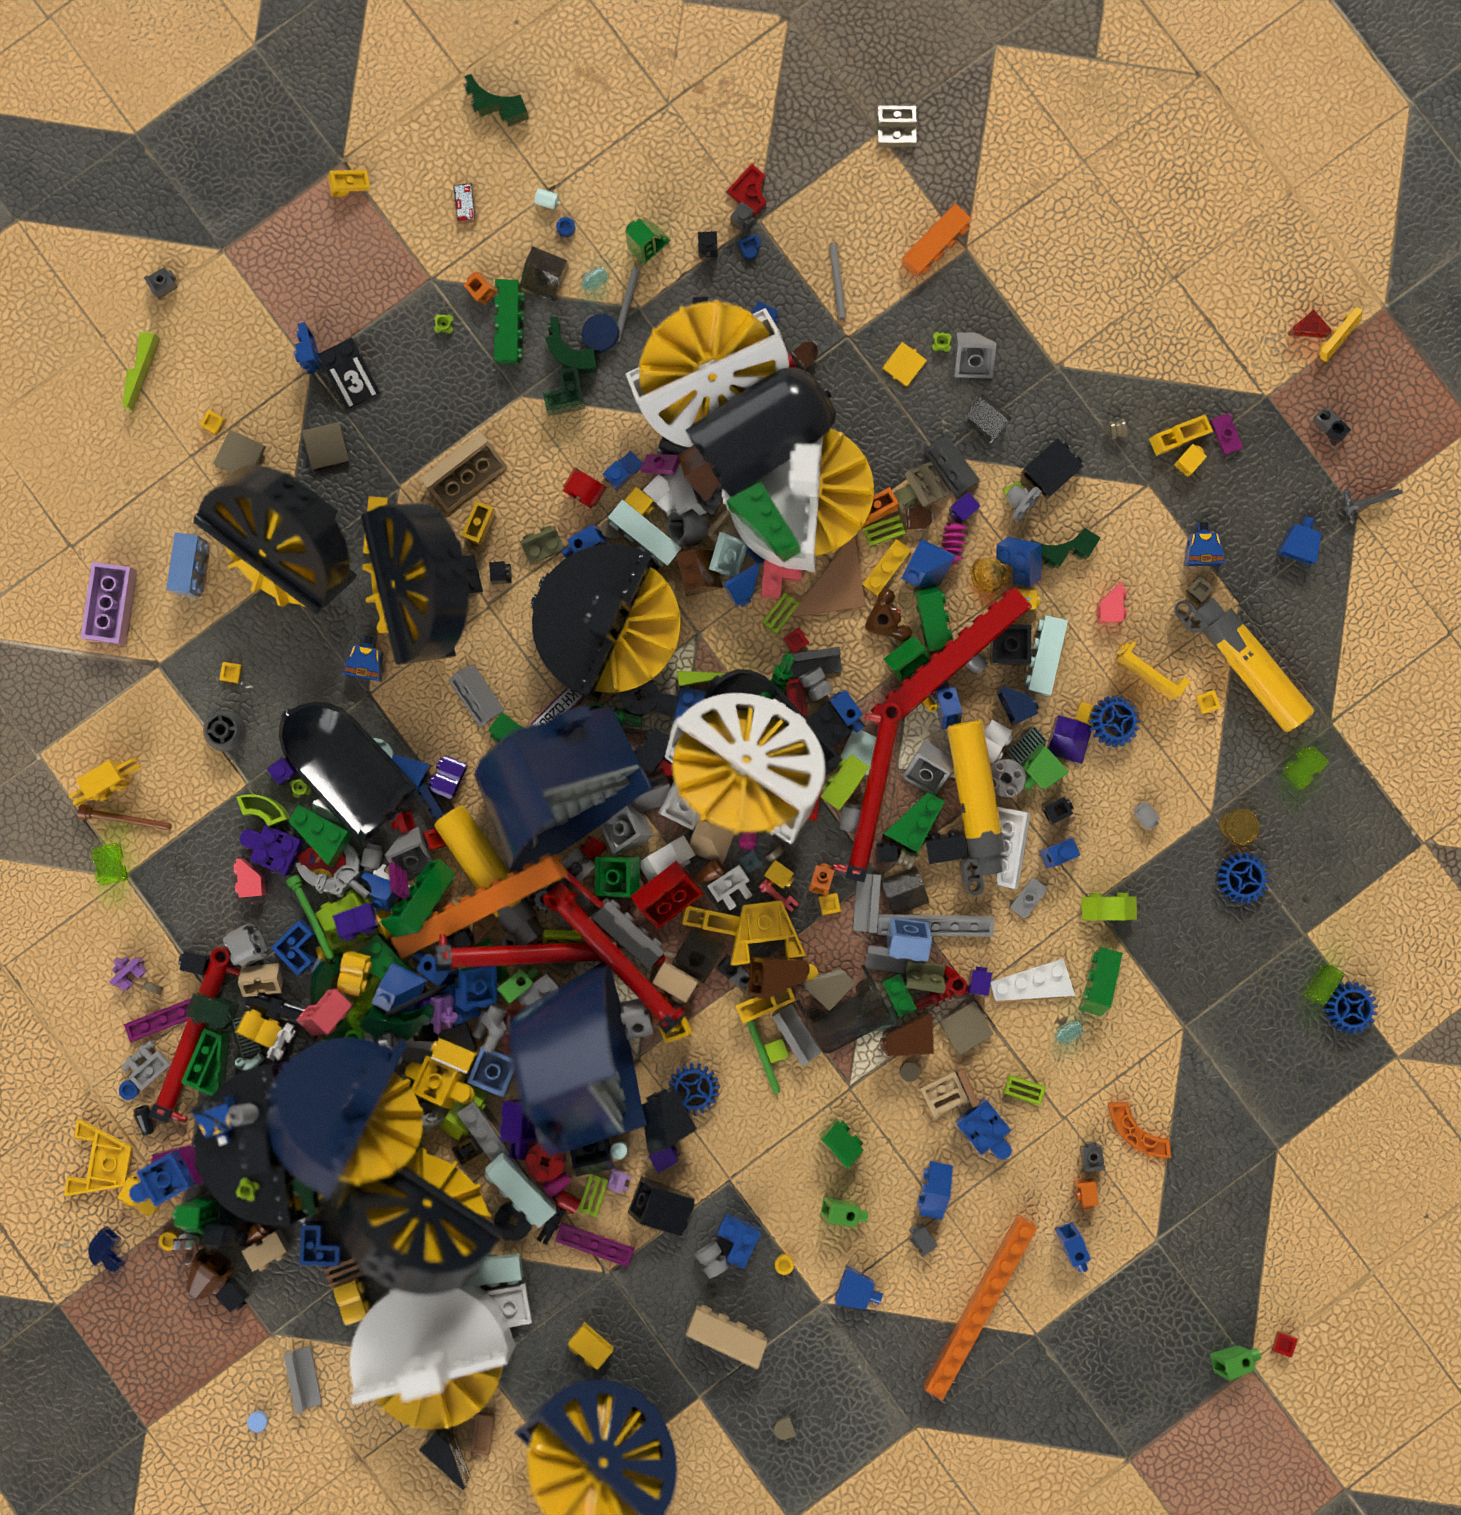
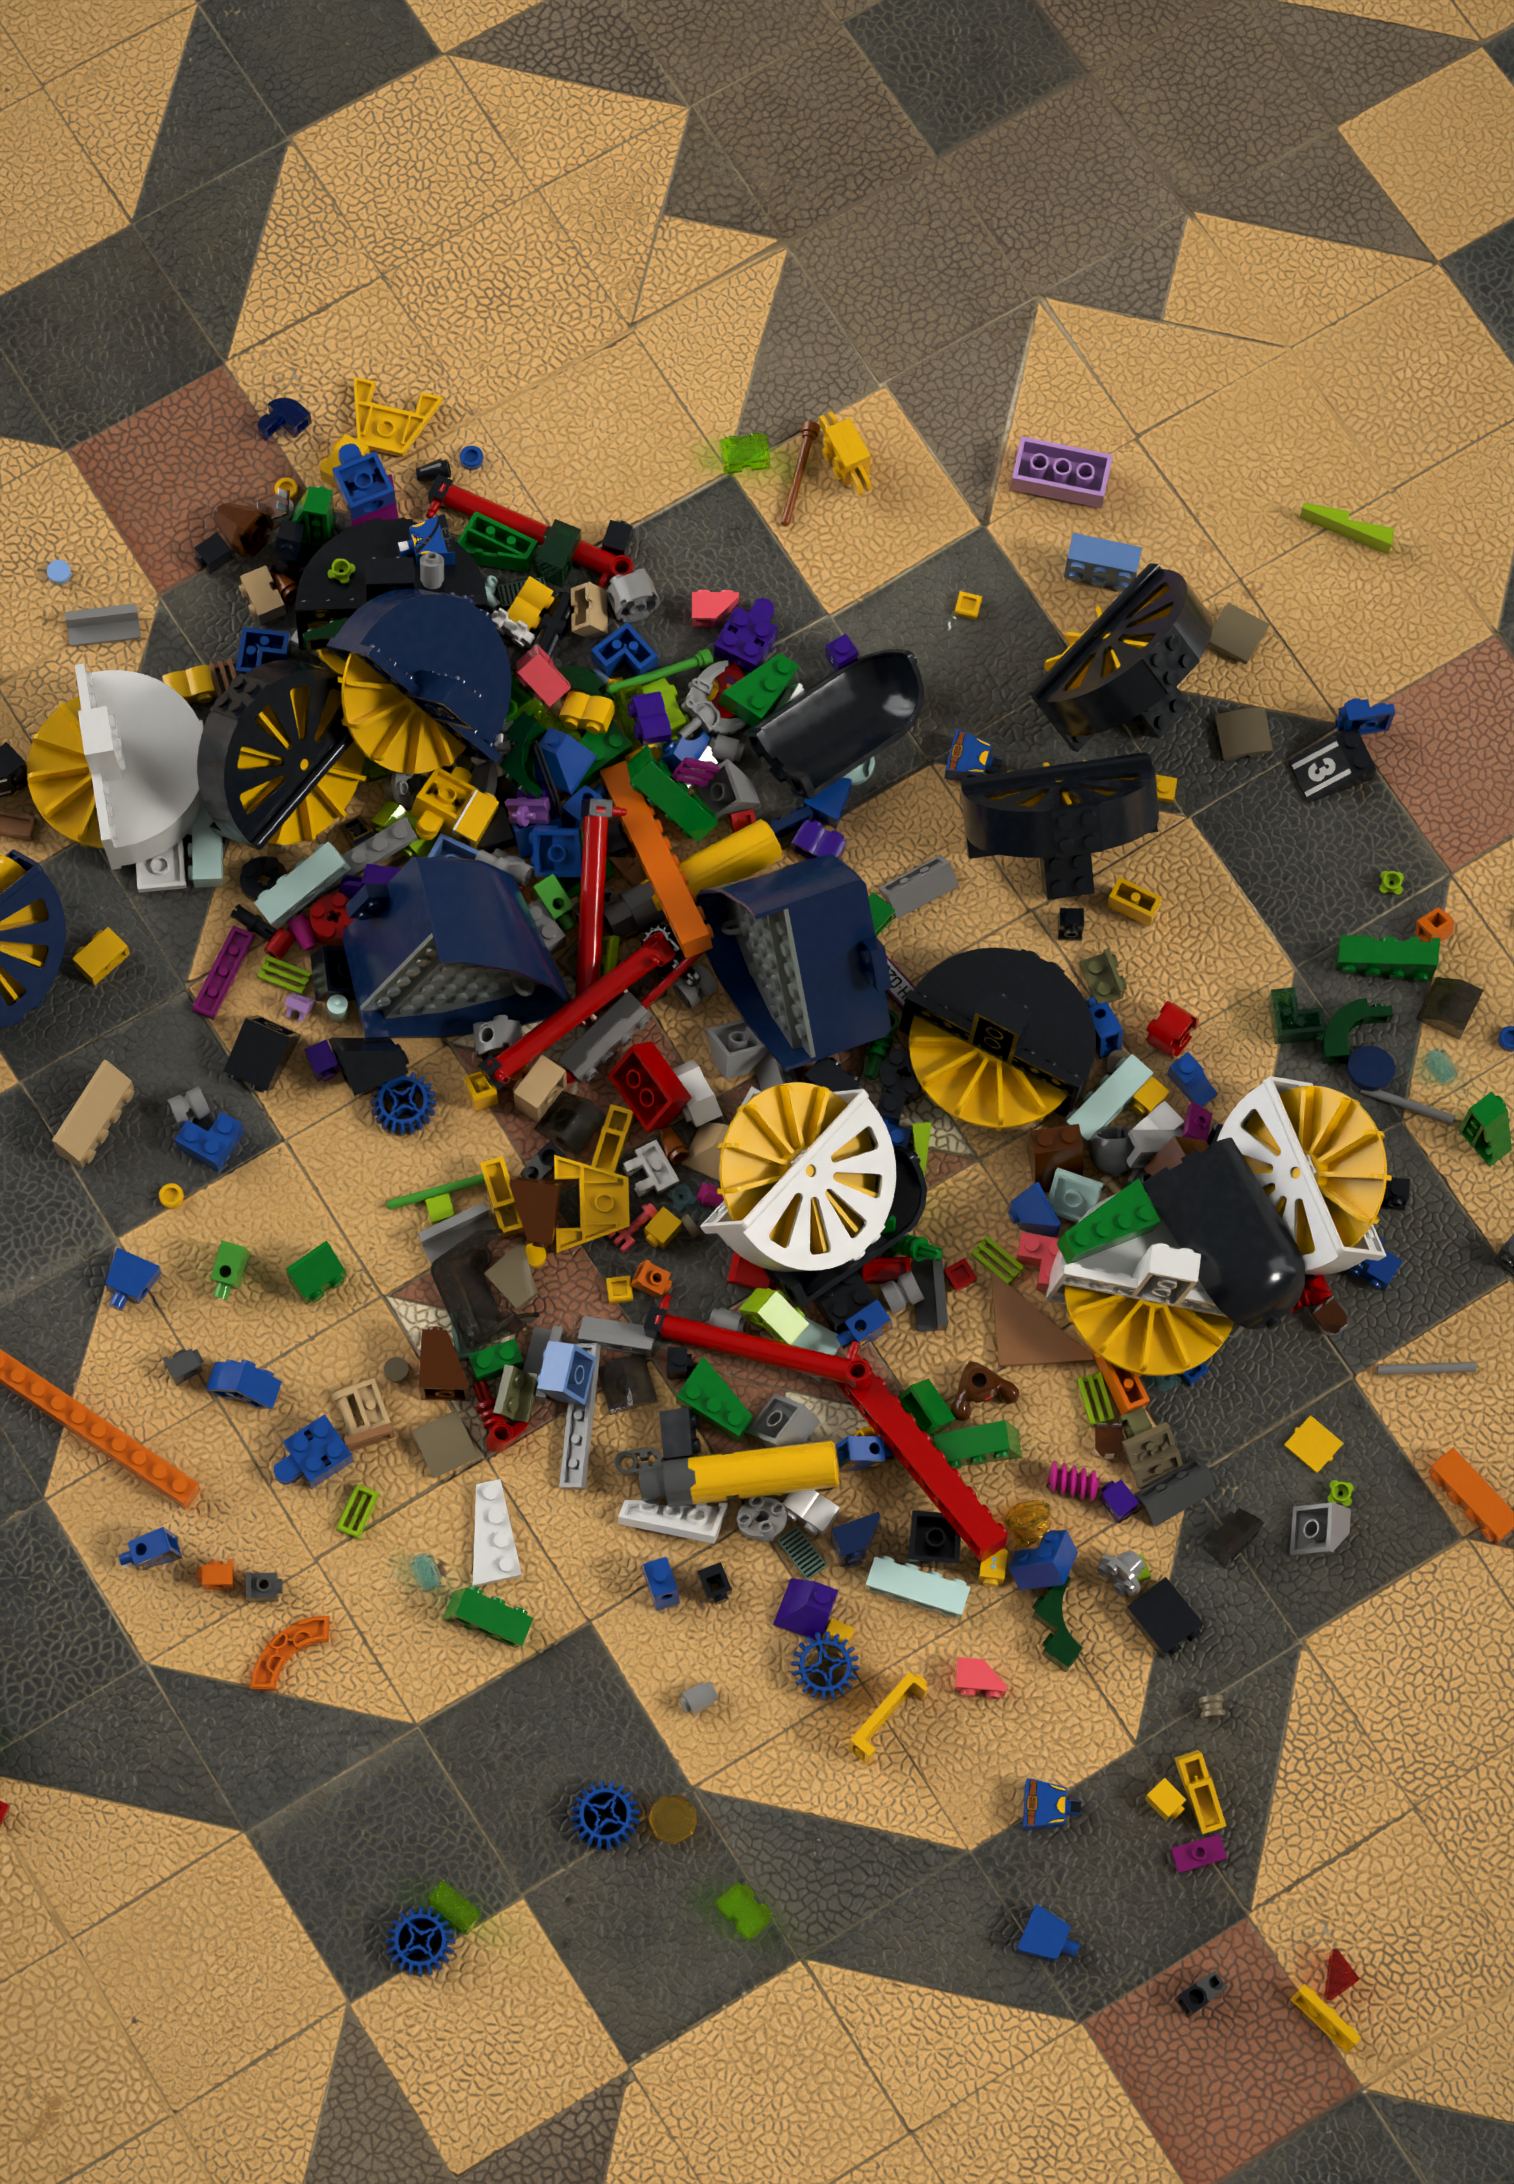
camera: 90 degrees right, 15 degrees down
medium lavender hips [109,956,147,991] -> none
light grey plate [121,1040,171,1091] -> none
magenta tile [124,996,197,1042] -> none
dark tan tile [142,981,163,995] -> none
dark grey brick [144,267,178,299] -> none
yellow tile [199,409,226,436] -> none
dark grey wheel [203,710,246,751] -> none
lime brick [236,794,290,826] -> none
lime plate [290,779,312,798] -> none
red tile [391,811,416,833] -> none
tan slope [420,432,507,513] -> none
red tile [580,836,607,862] -> none
green slope [595,856,640,897] -> none
black brick [698,231,718,258] -> none
blue tile [737,235,761,261] -> none
yellow plate [862,539,911,596] -> none
dark tan wheel [896,847,917,870] -> none
blue slope [901,539,956,587] -> none
light grey brick [965,653,988,675] -> none
dark purple brick [968,966,992,996] -> none
light grey plate [1009,877,1048,919] -> none
bright green torso [1022,744,1069,791] -> none
lime brick [1081,893,1137,921] -> none
yellow piece [1174,598,1314,732] -> none
dark tan tile [1186,576,1214,603] -> none
yellow plate [1195,690,1221,715] -> none
dark grey piece [1342,488,1403,524] -> none

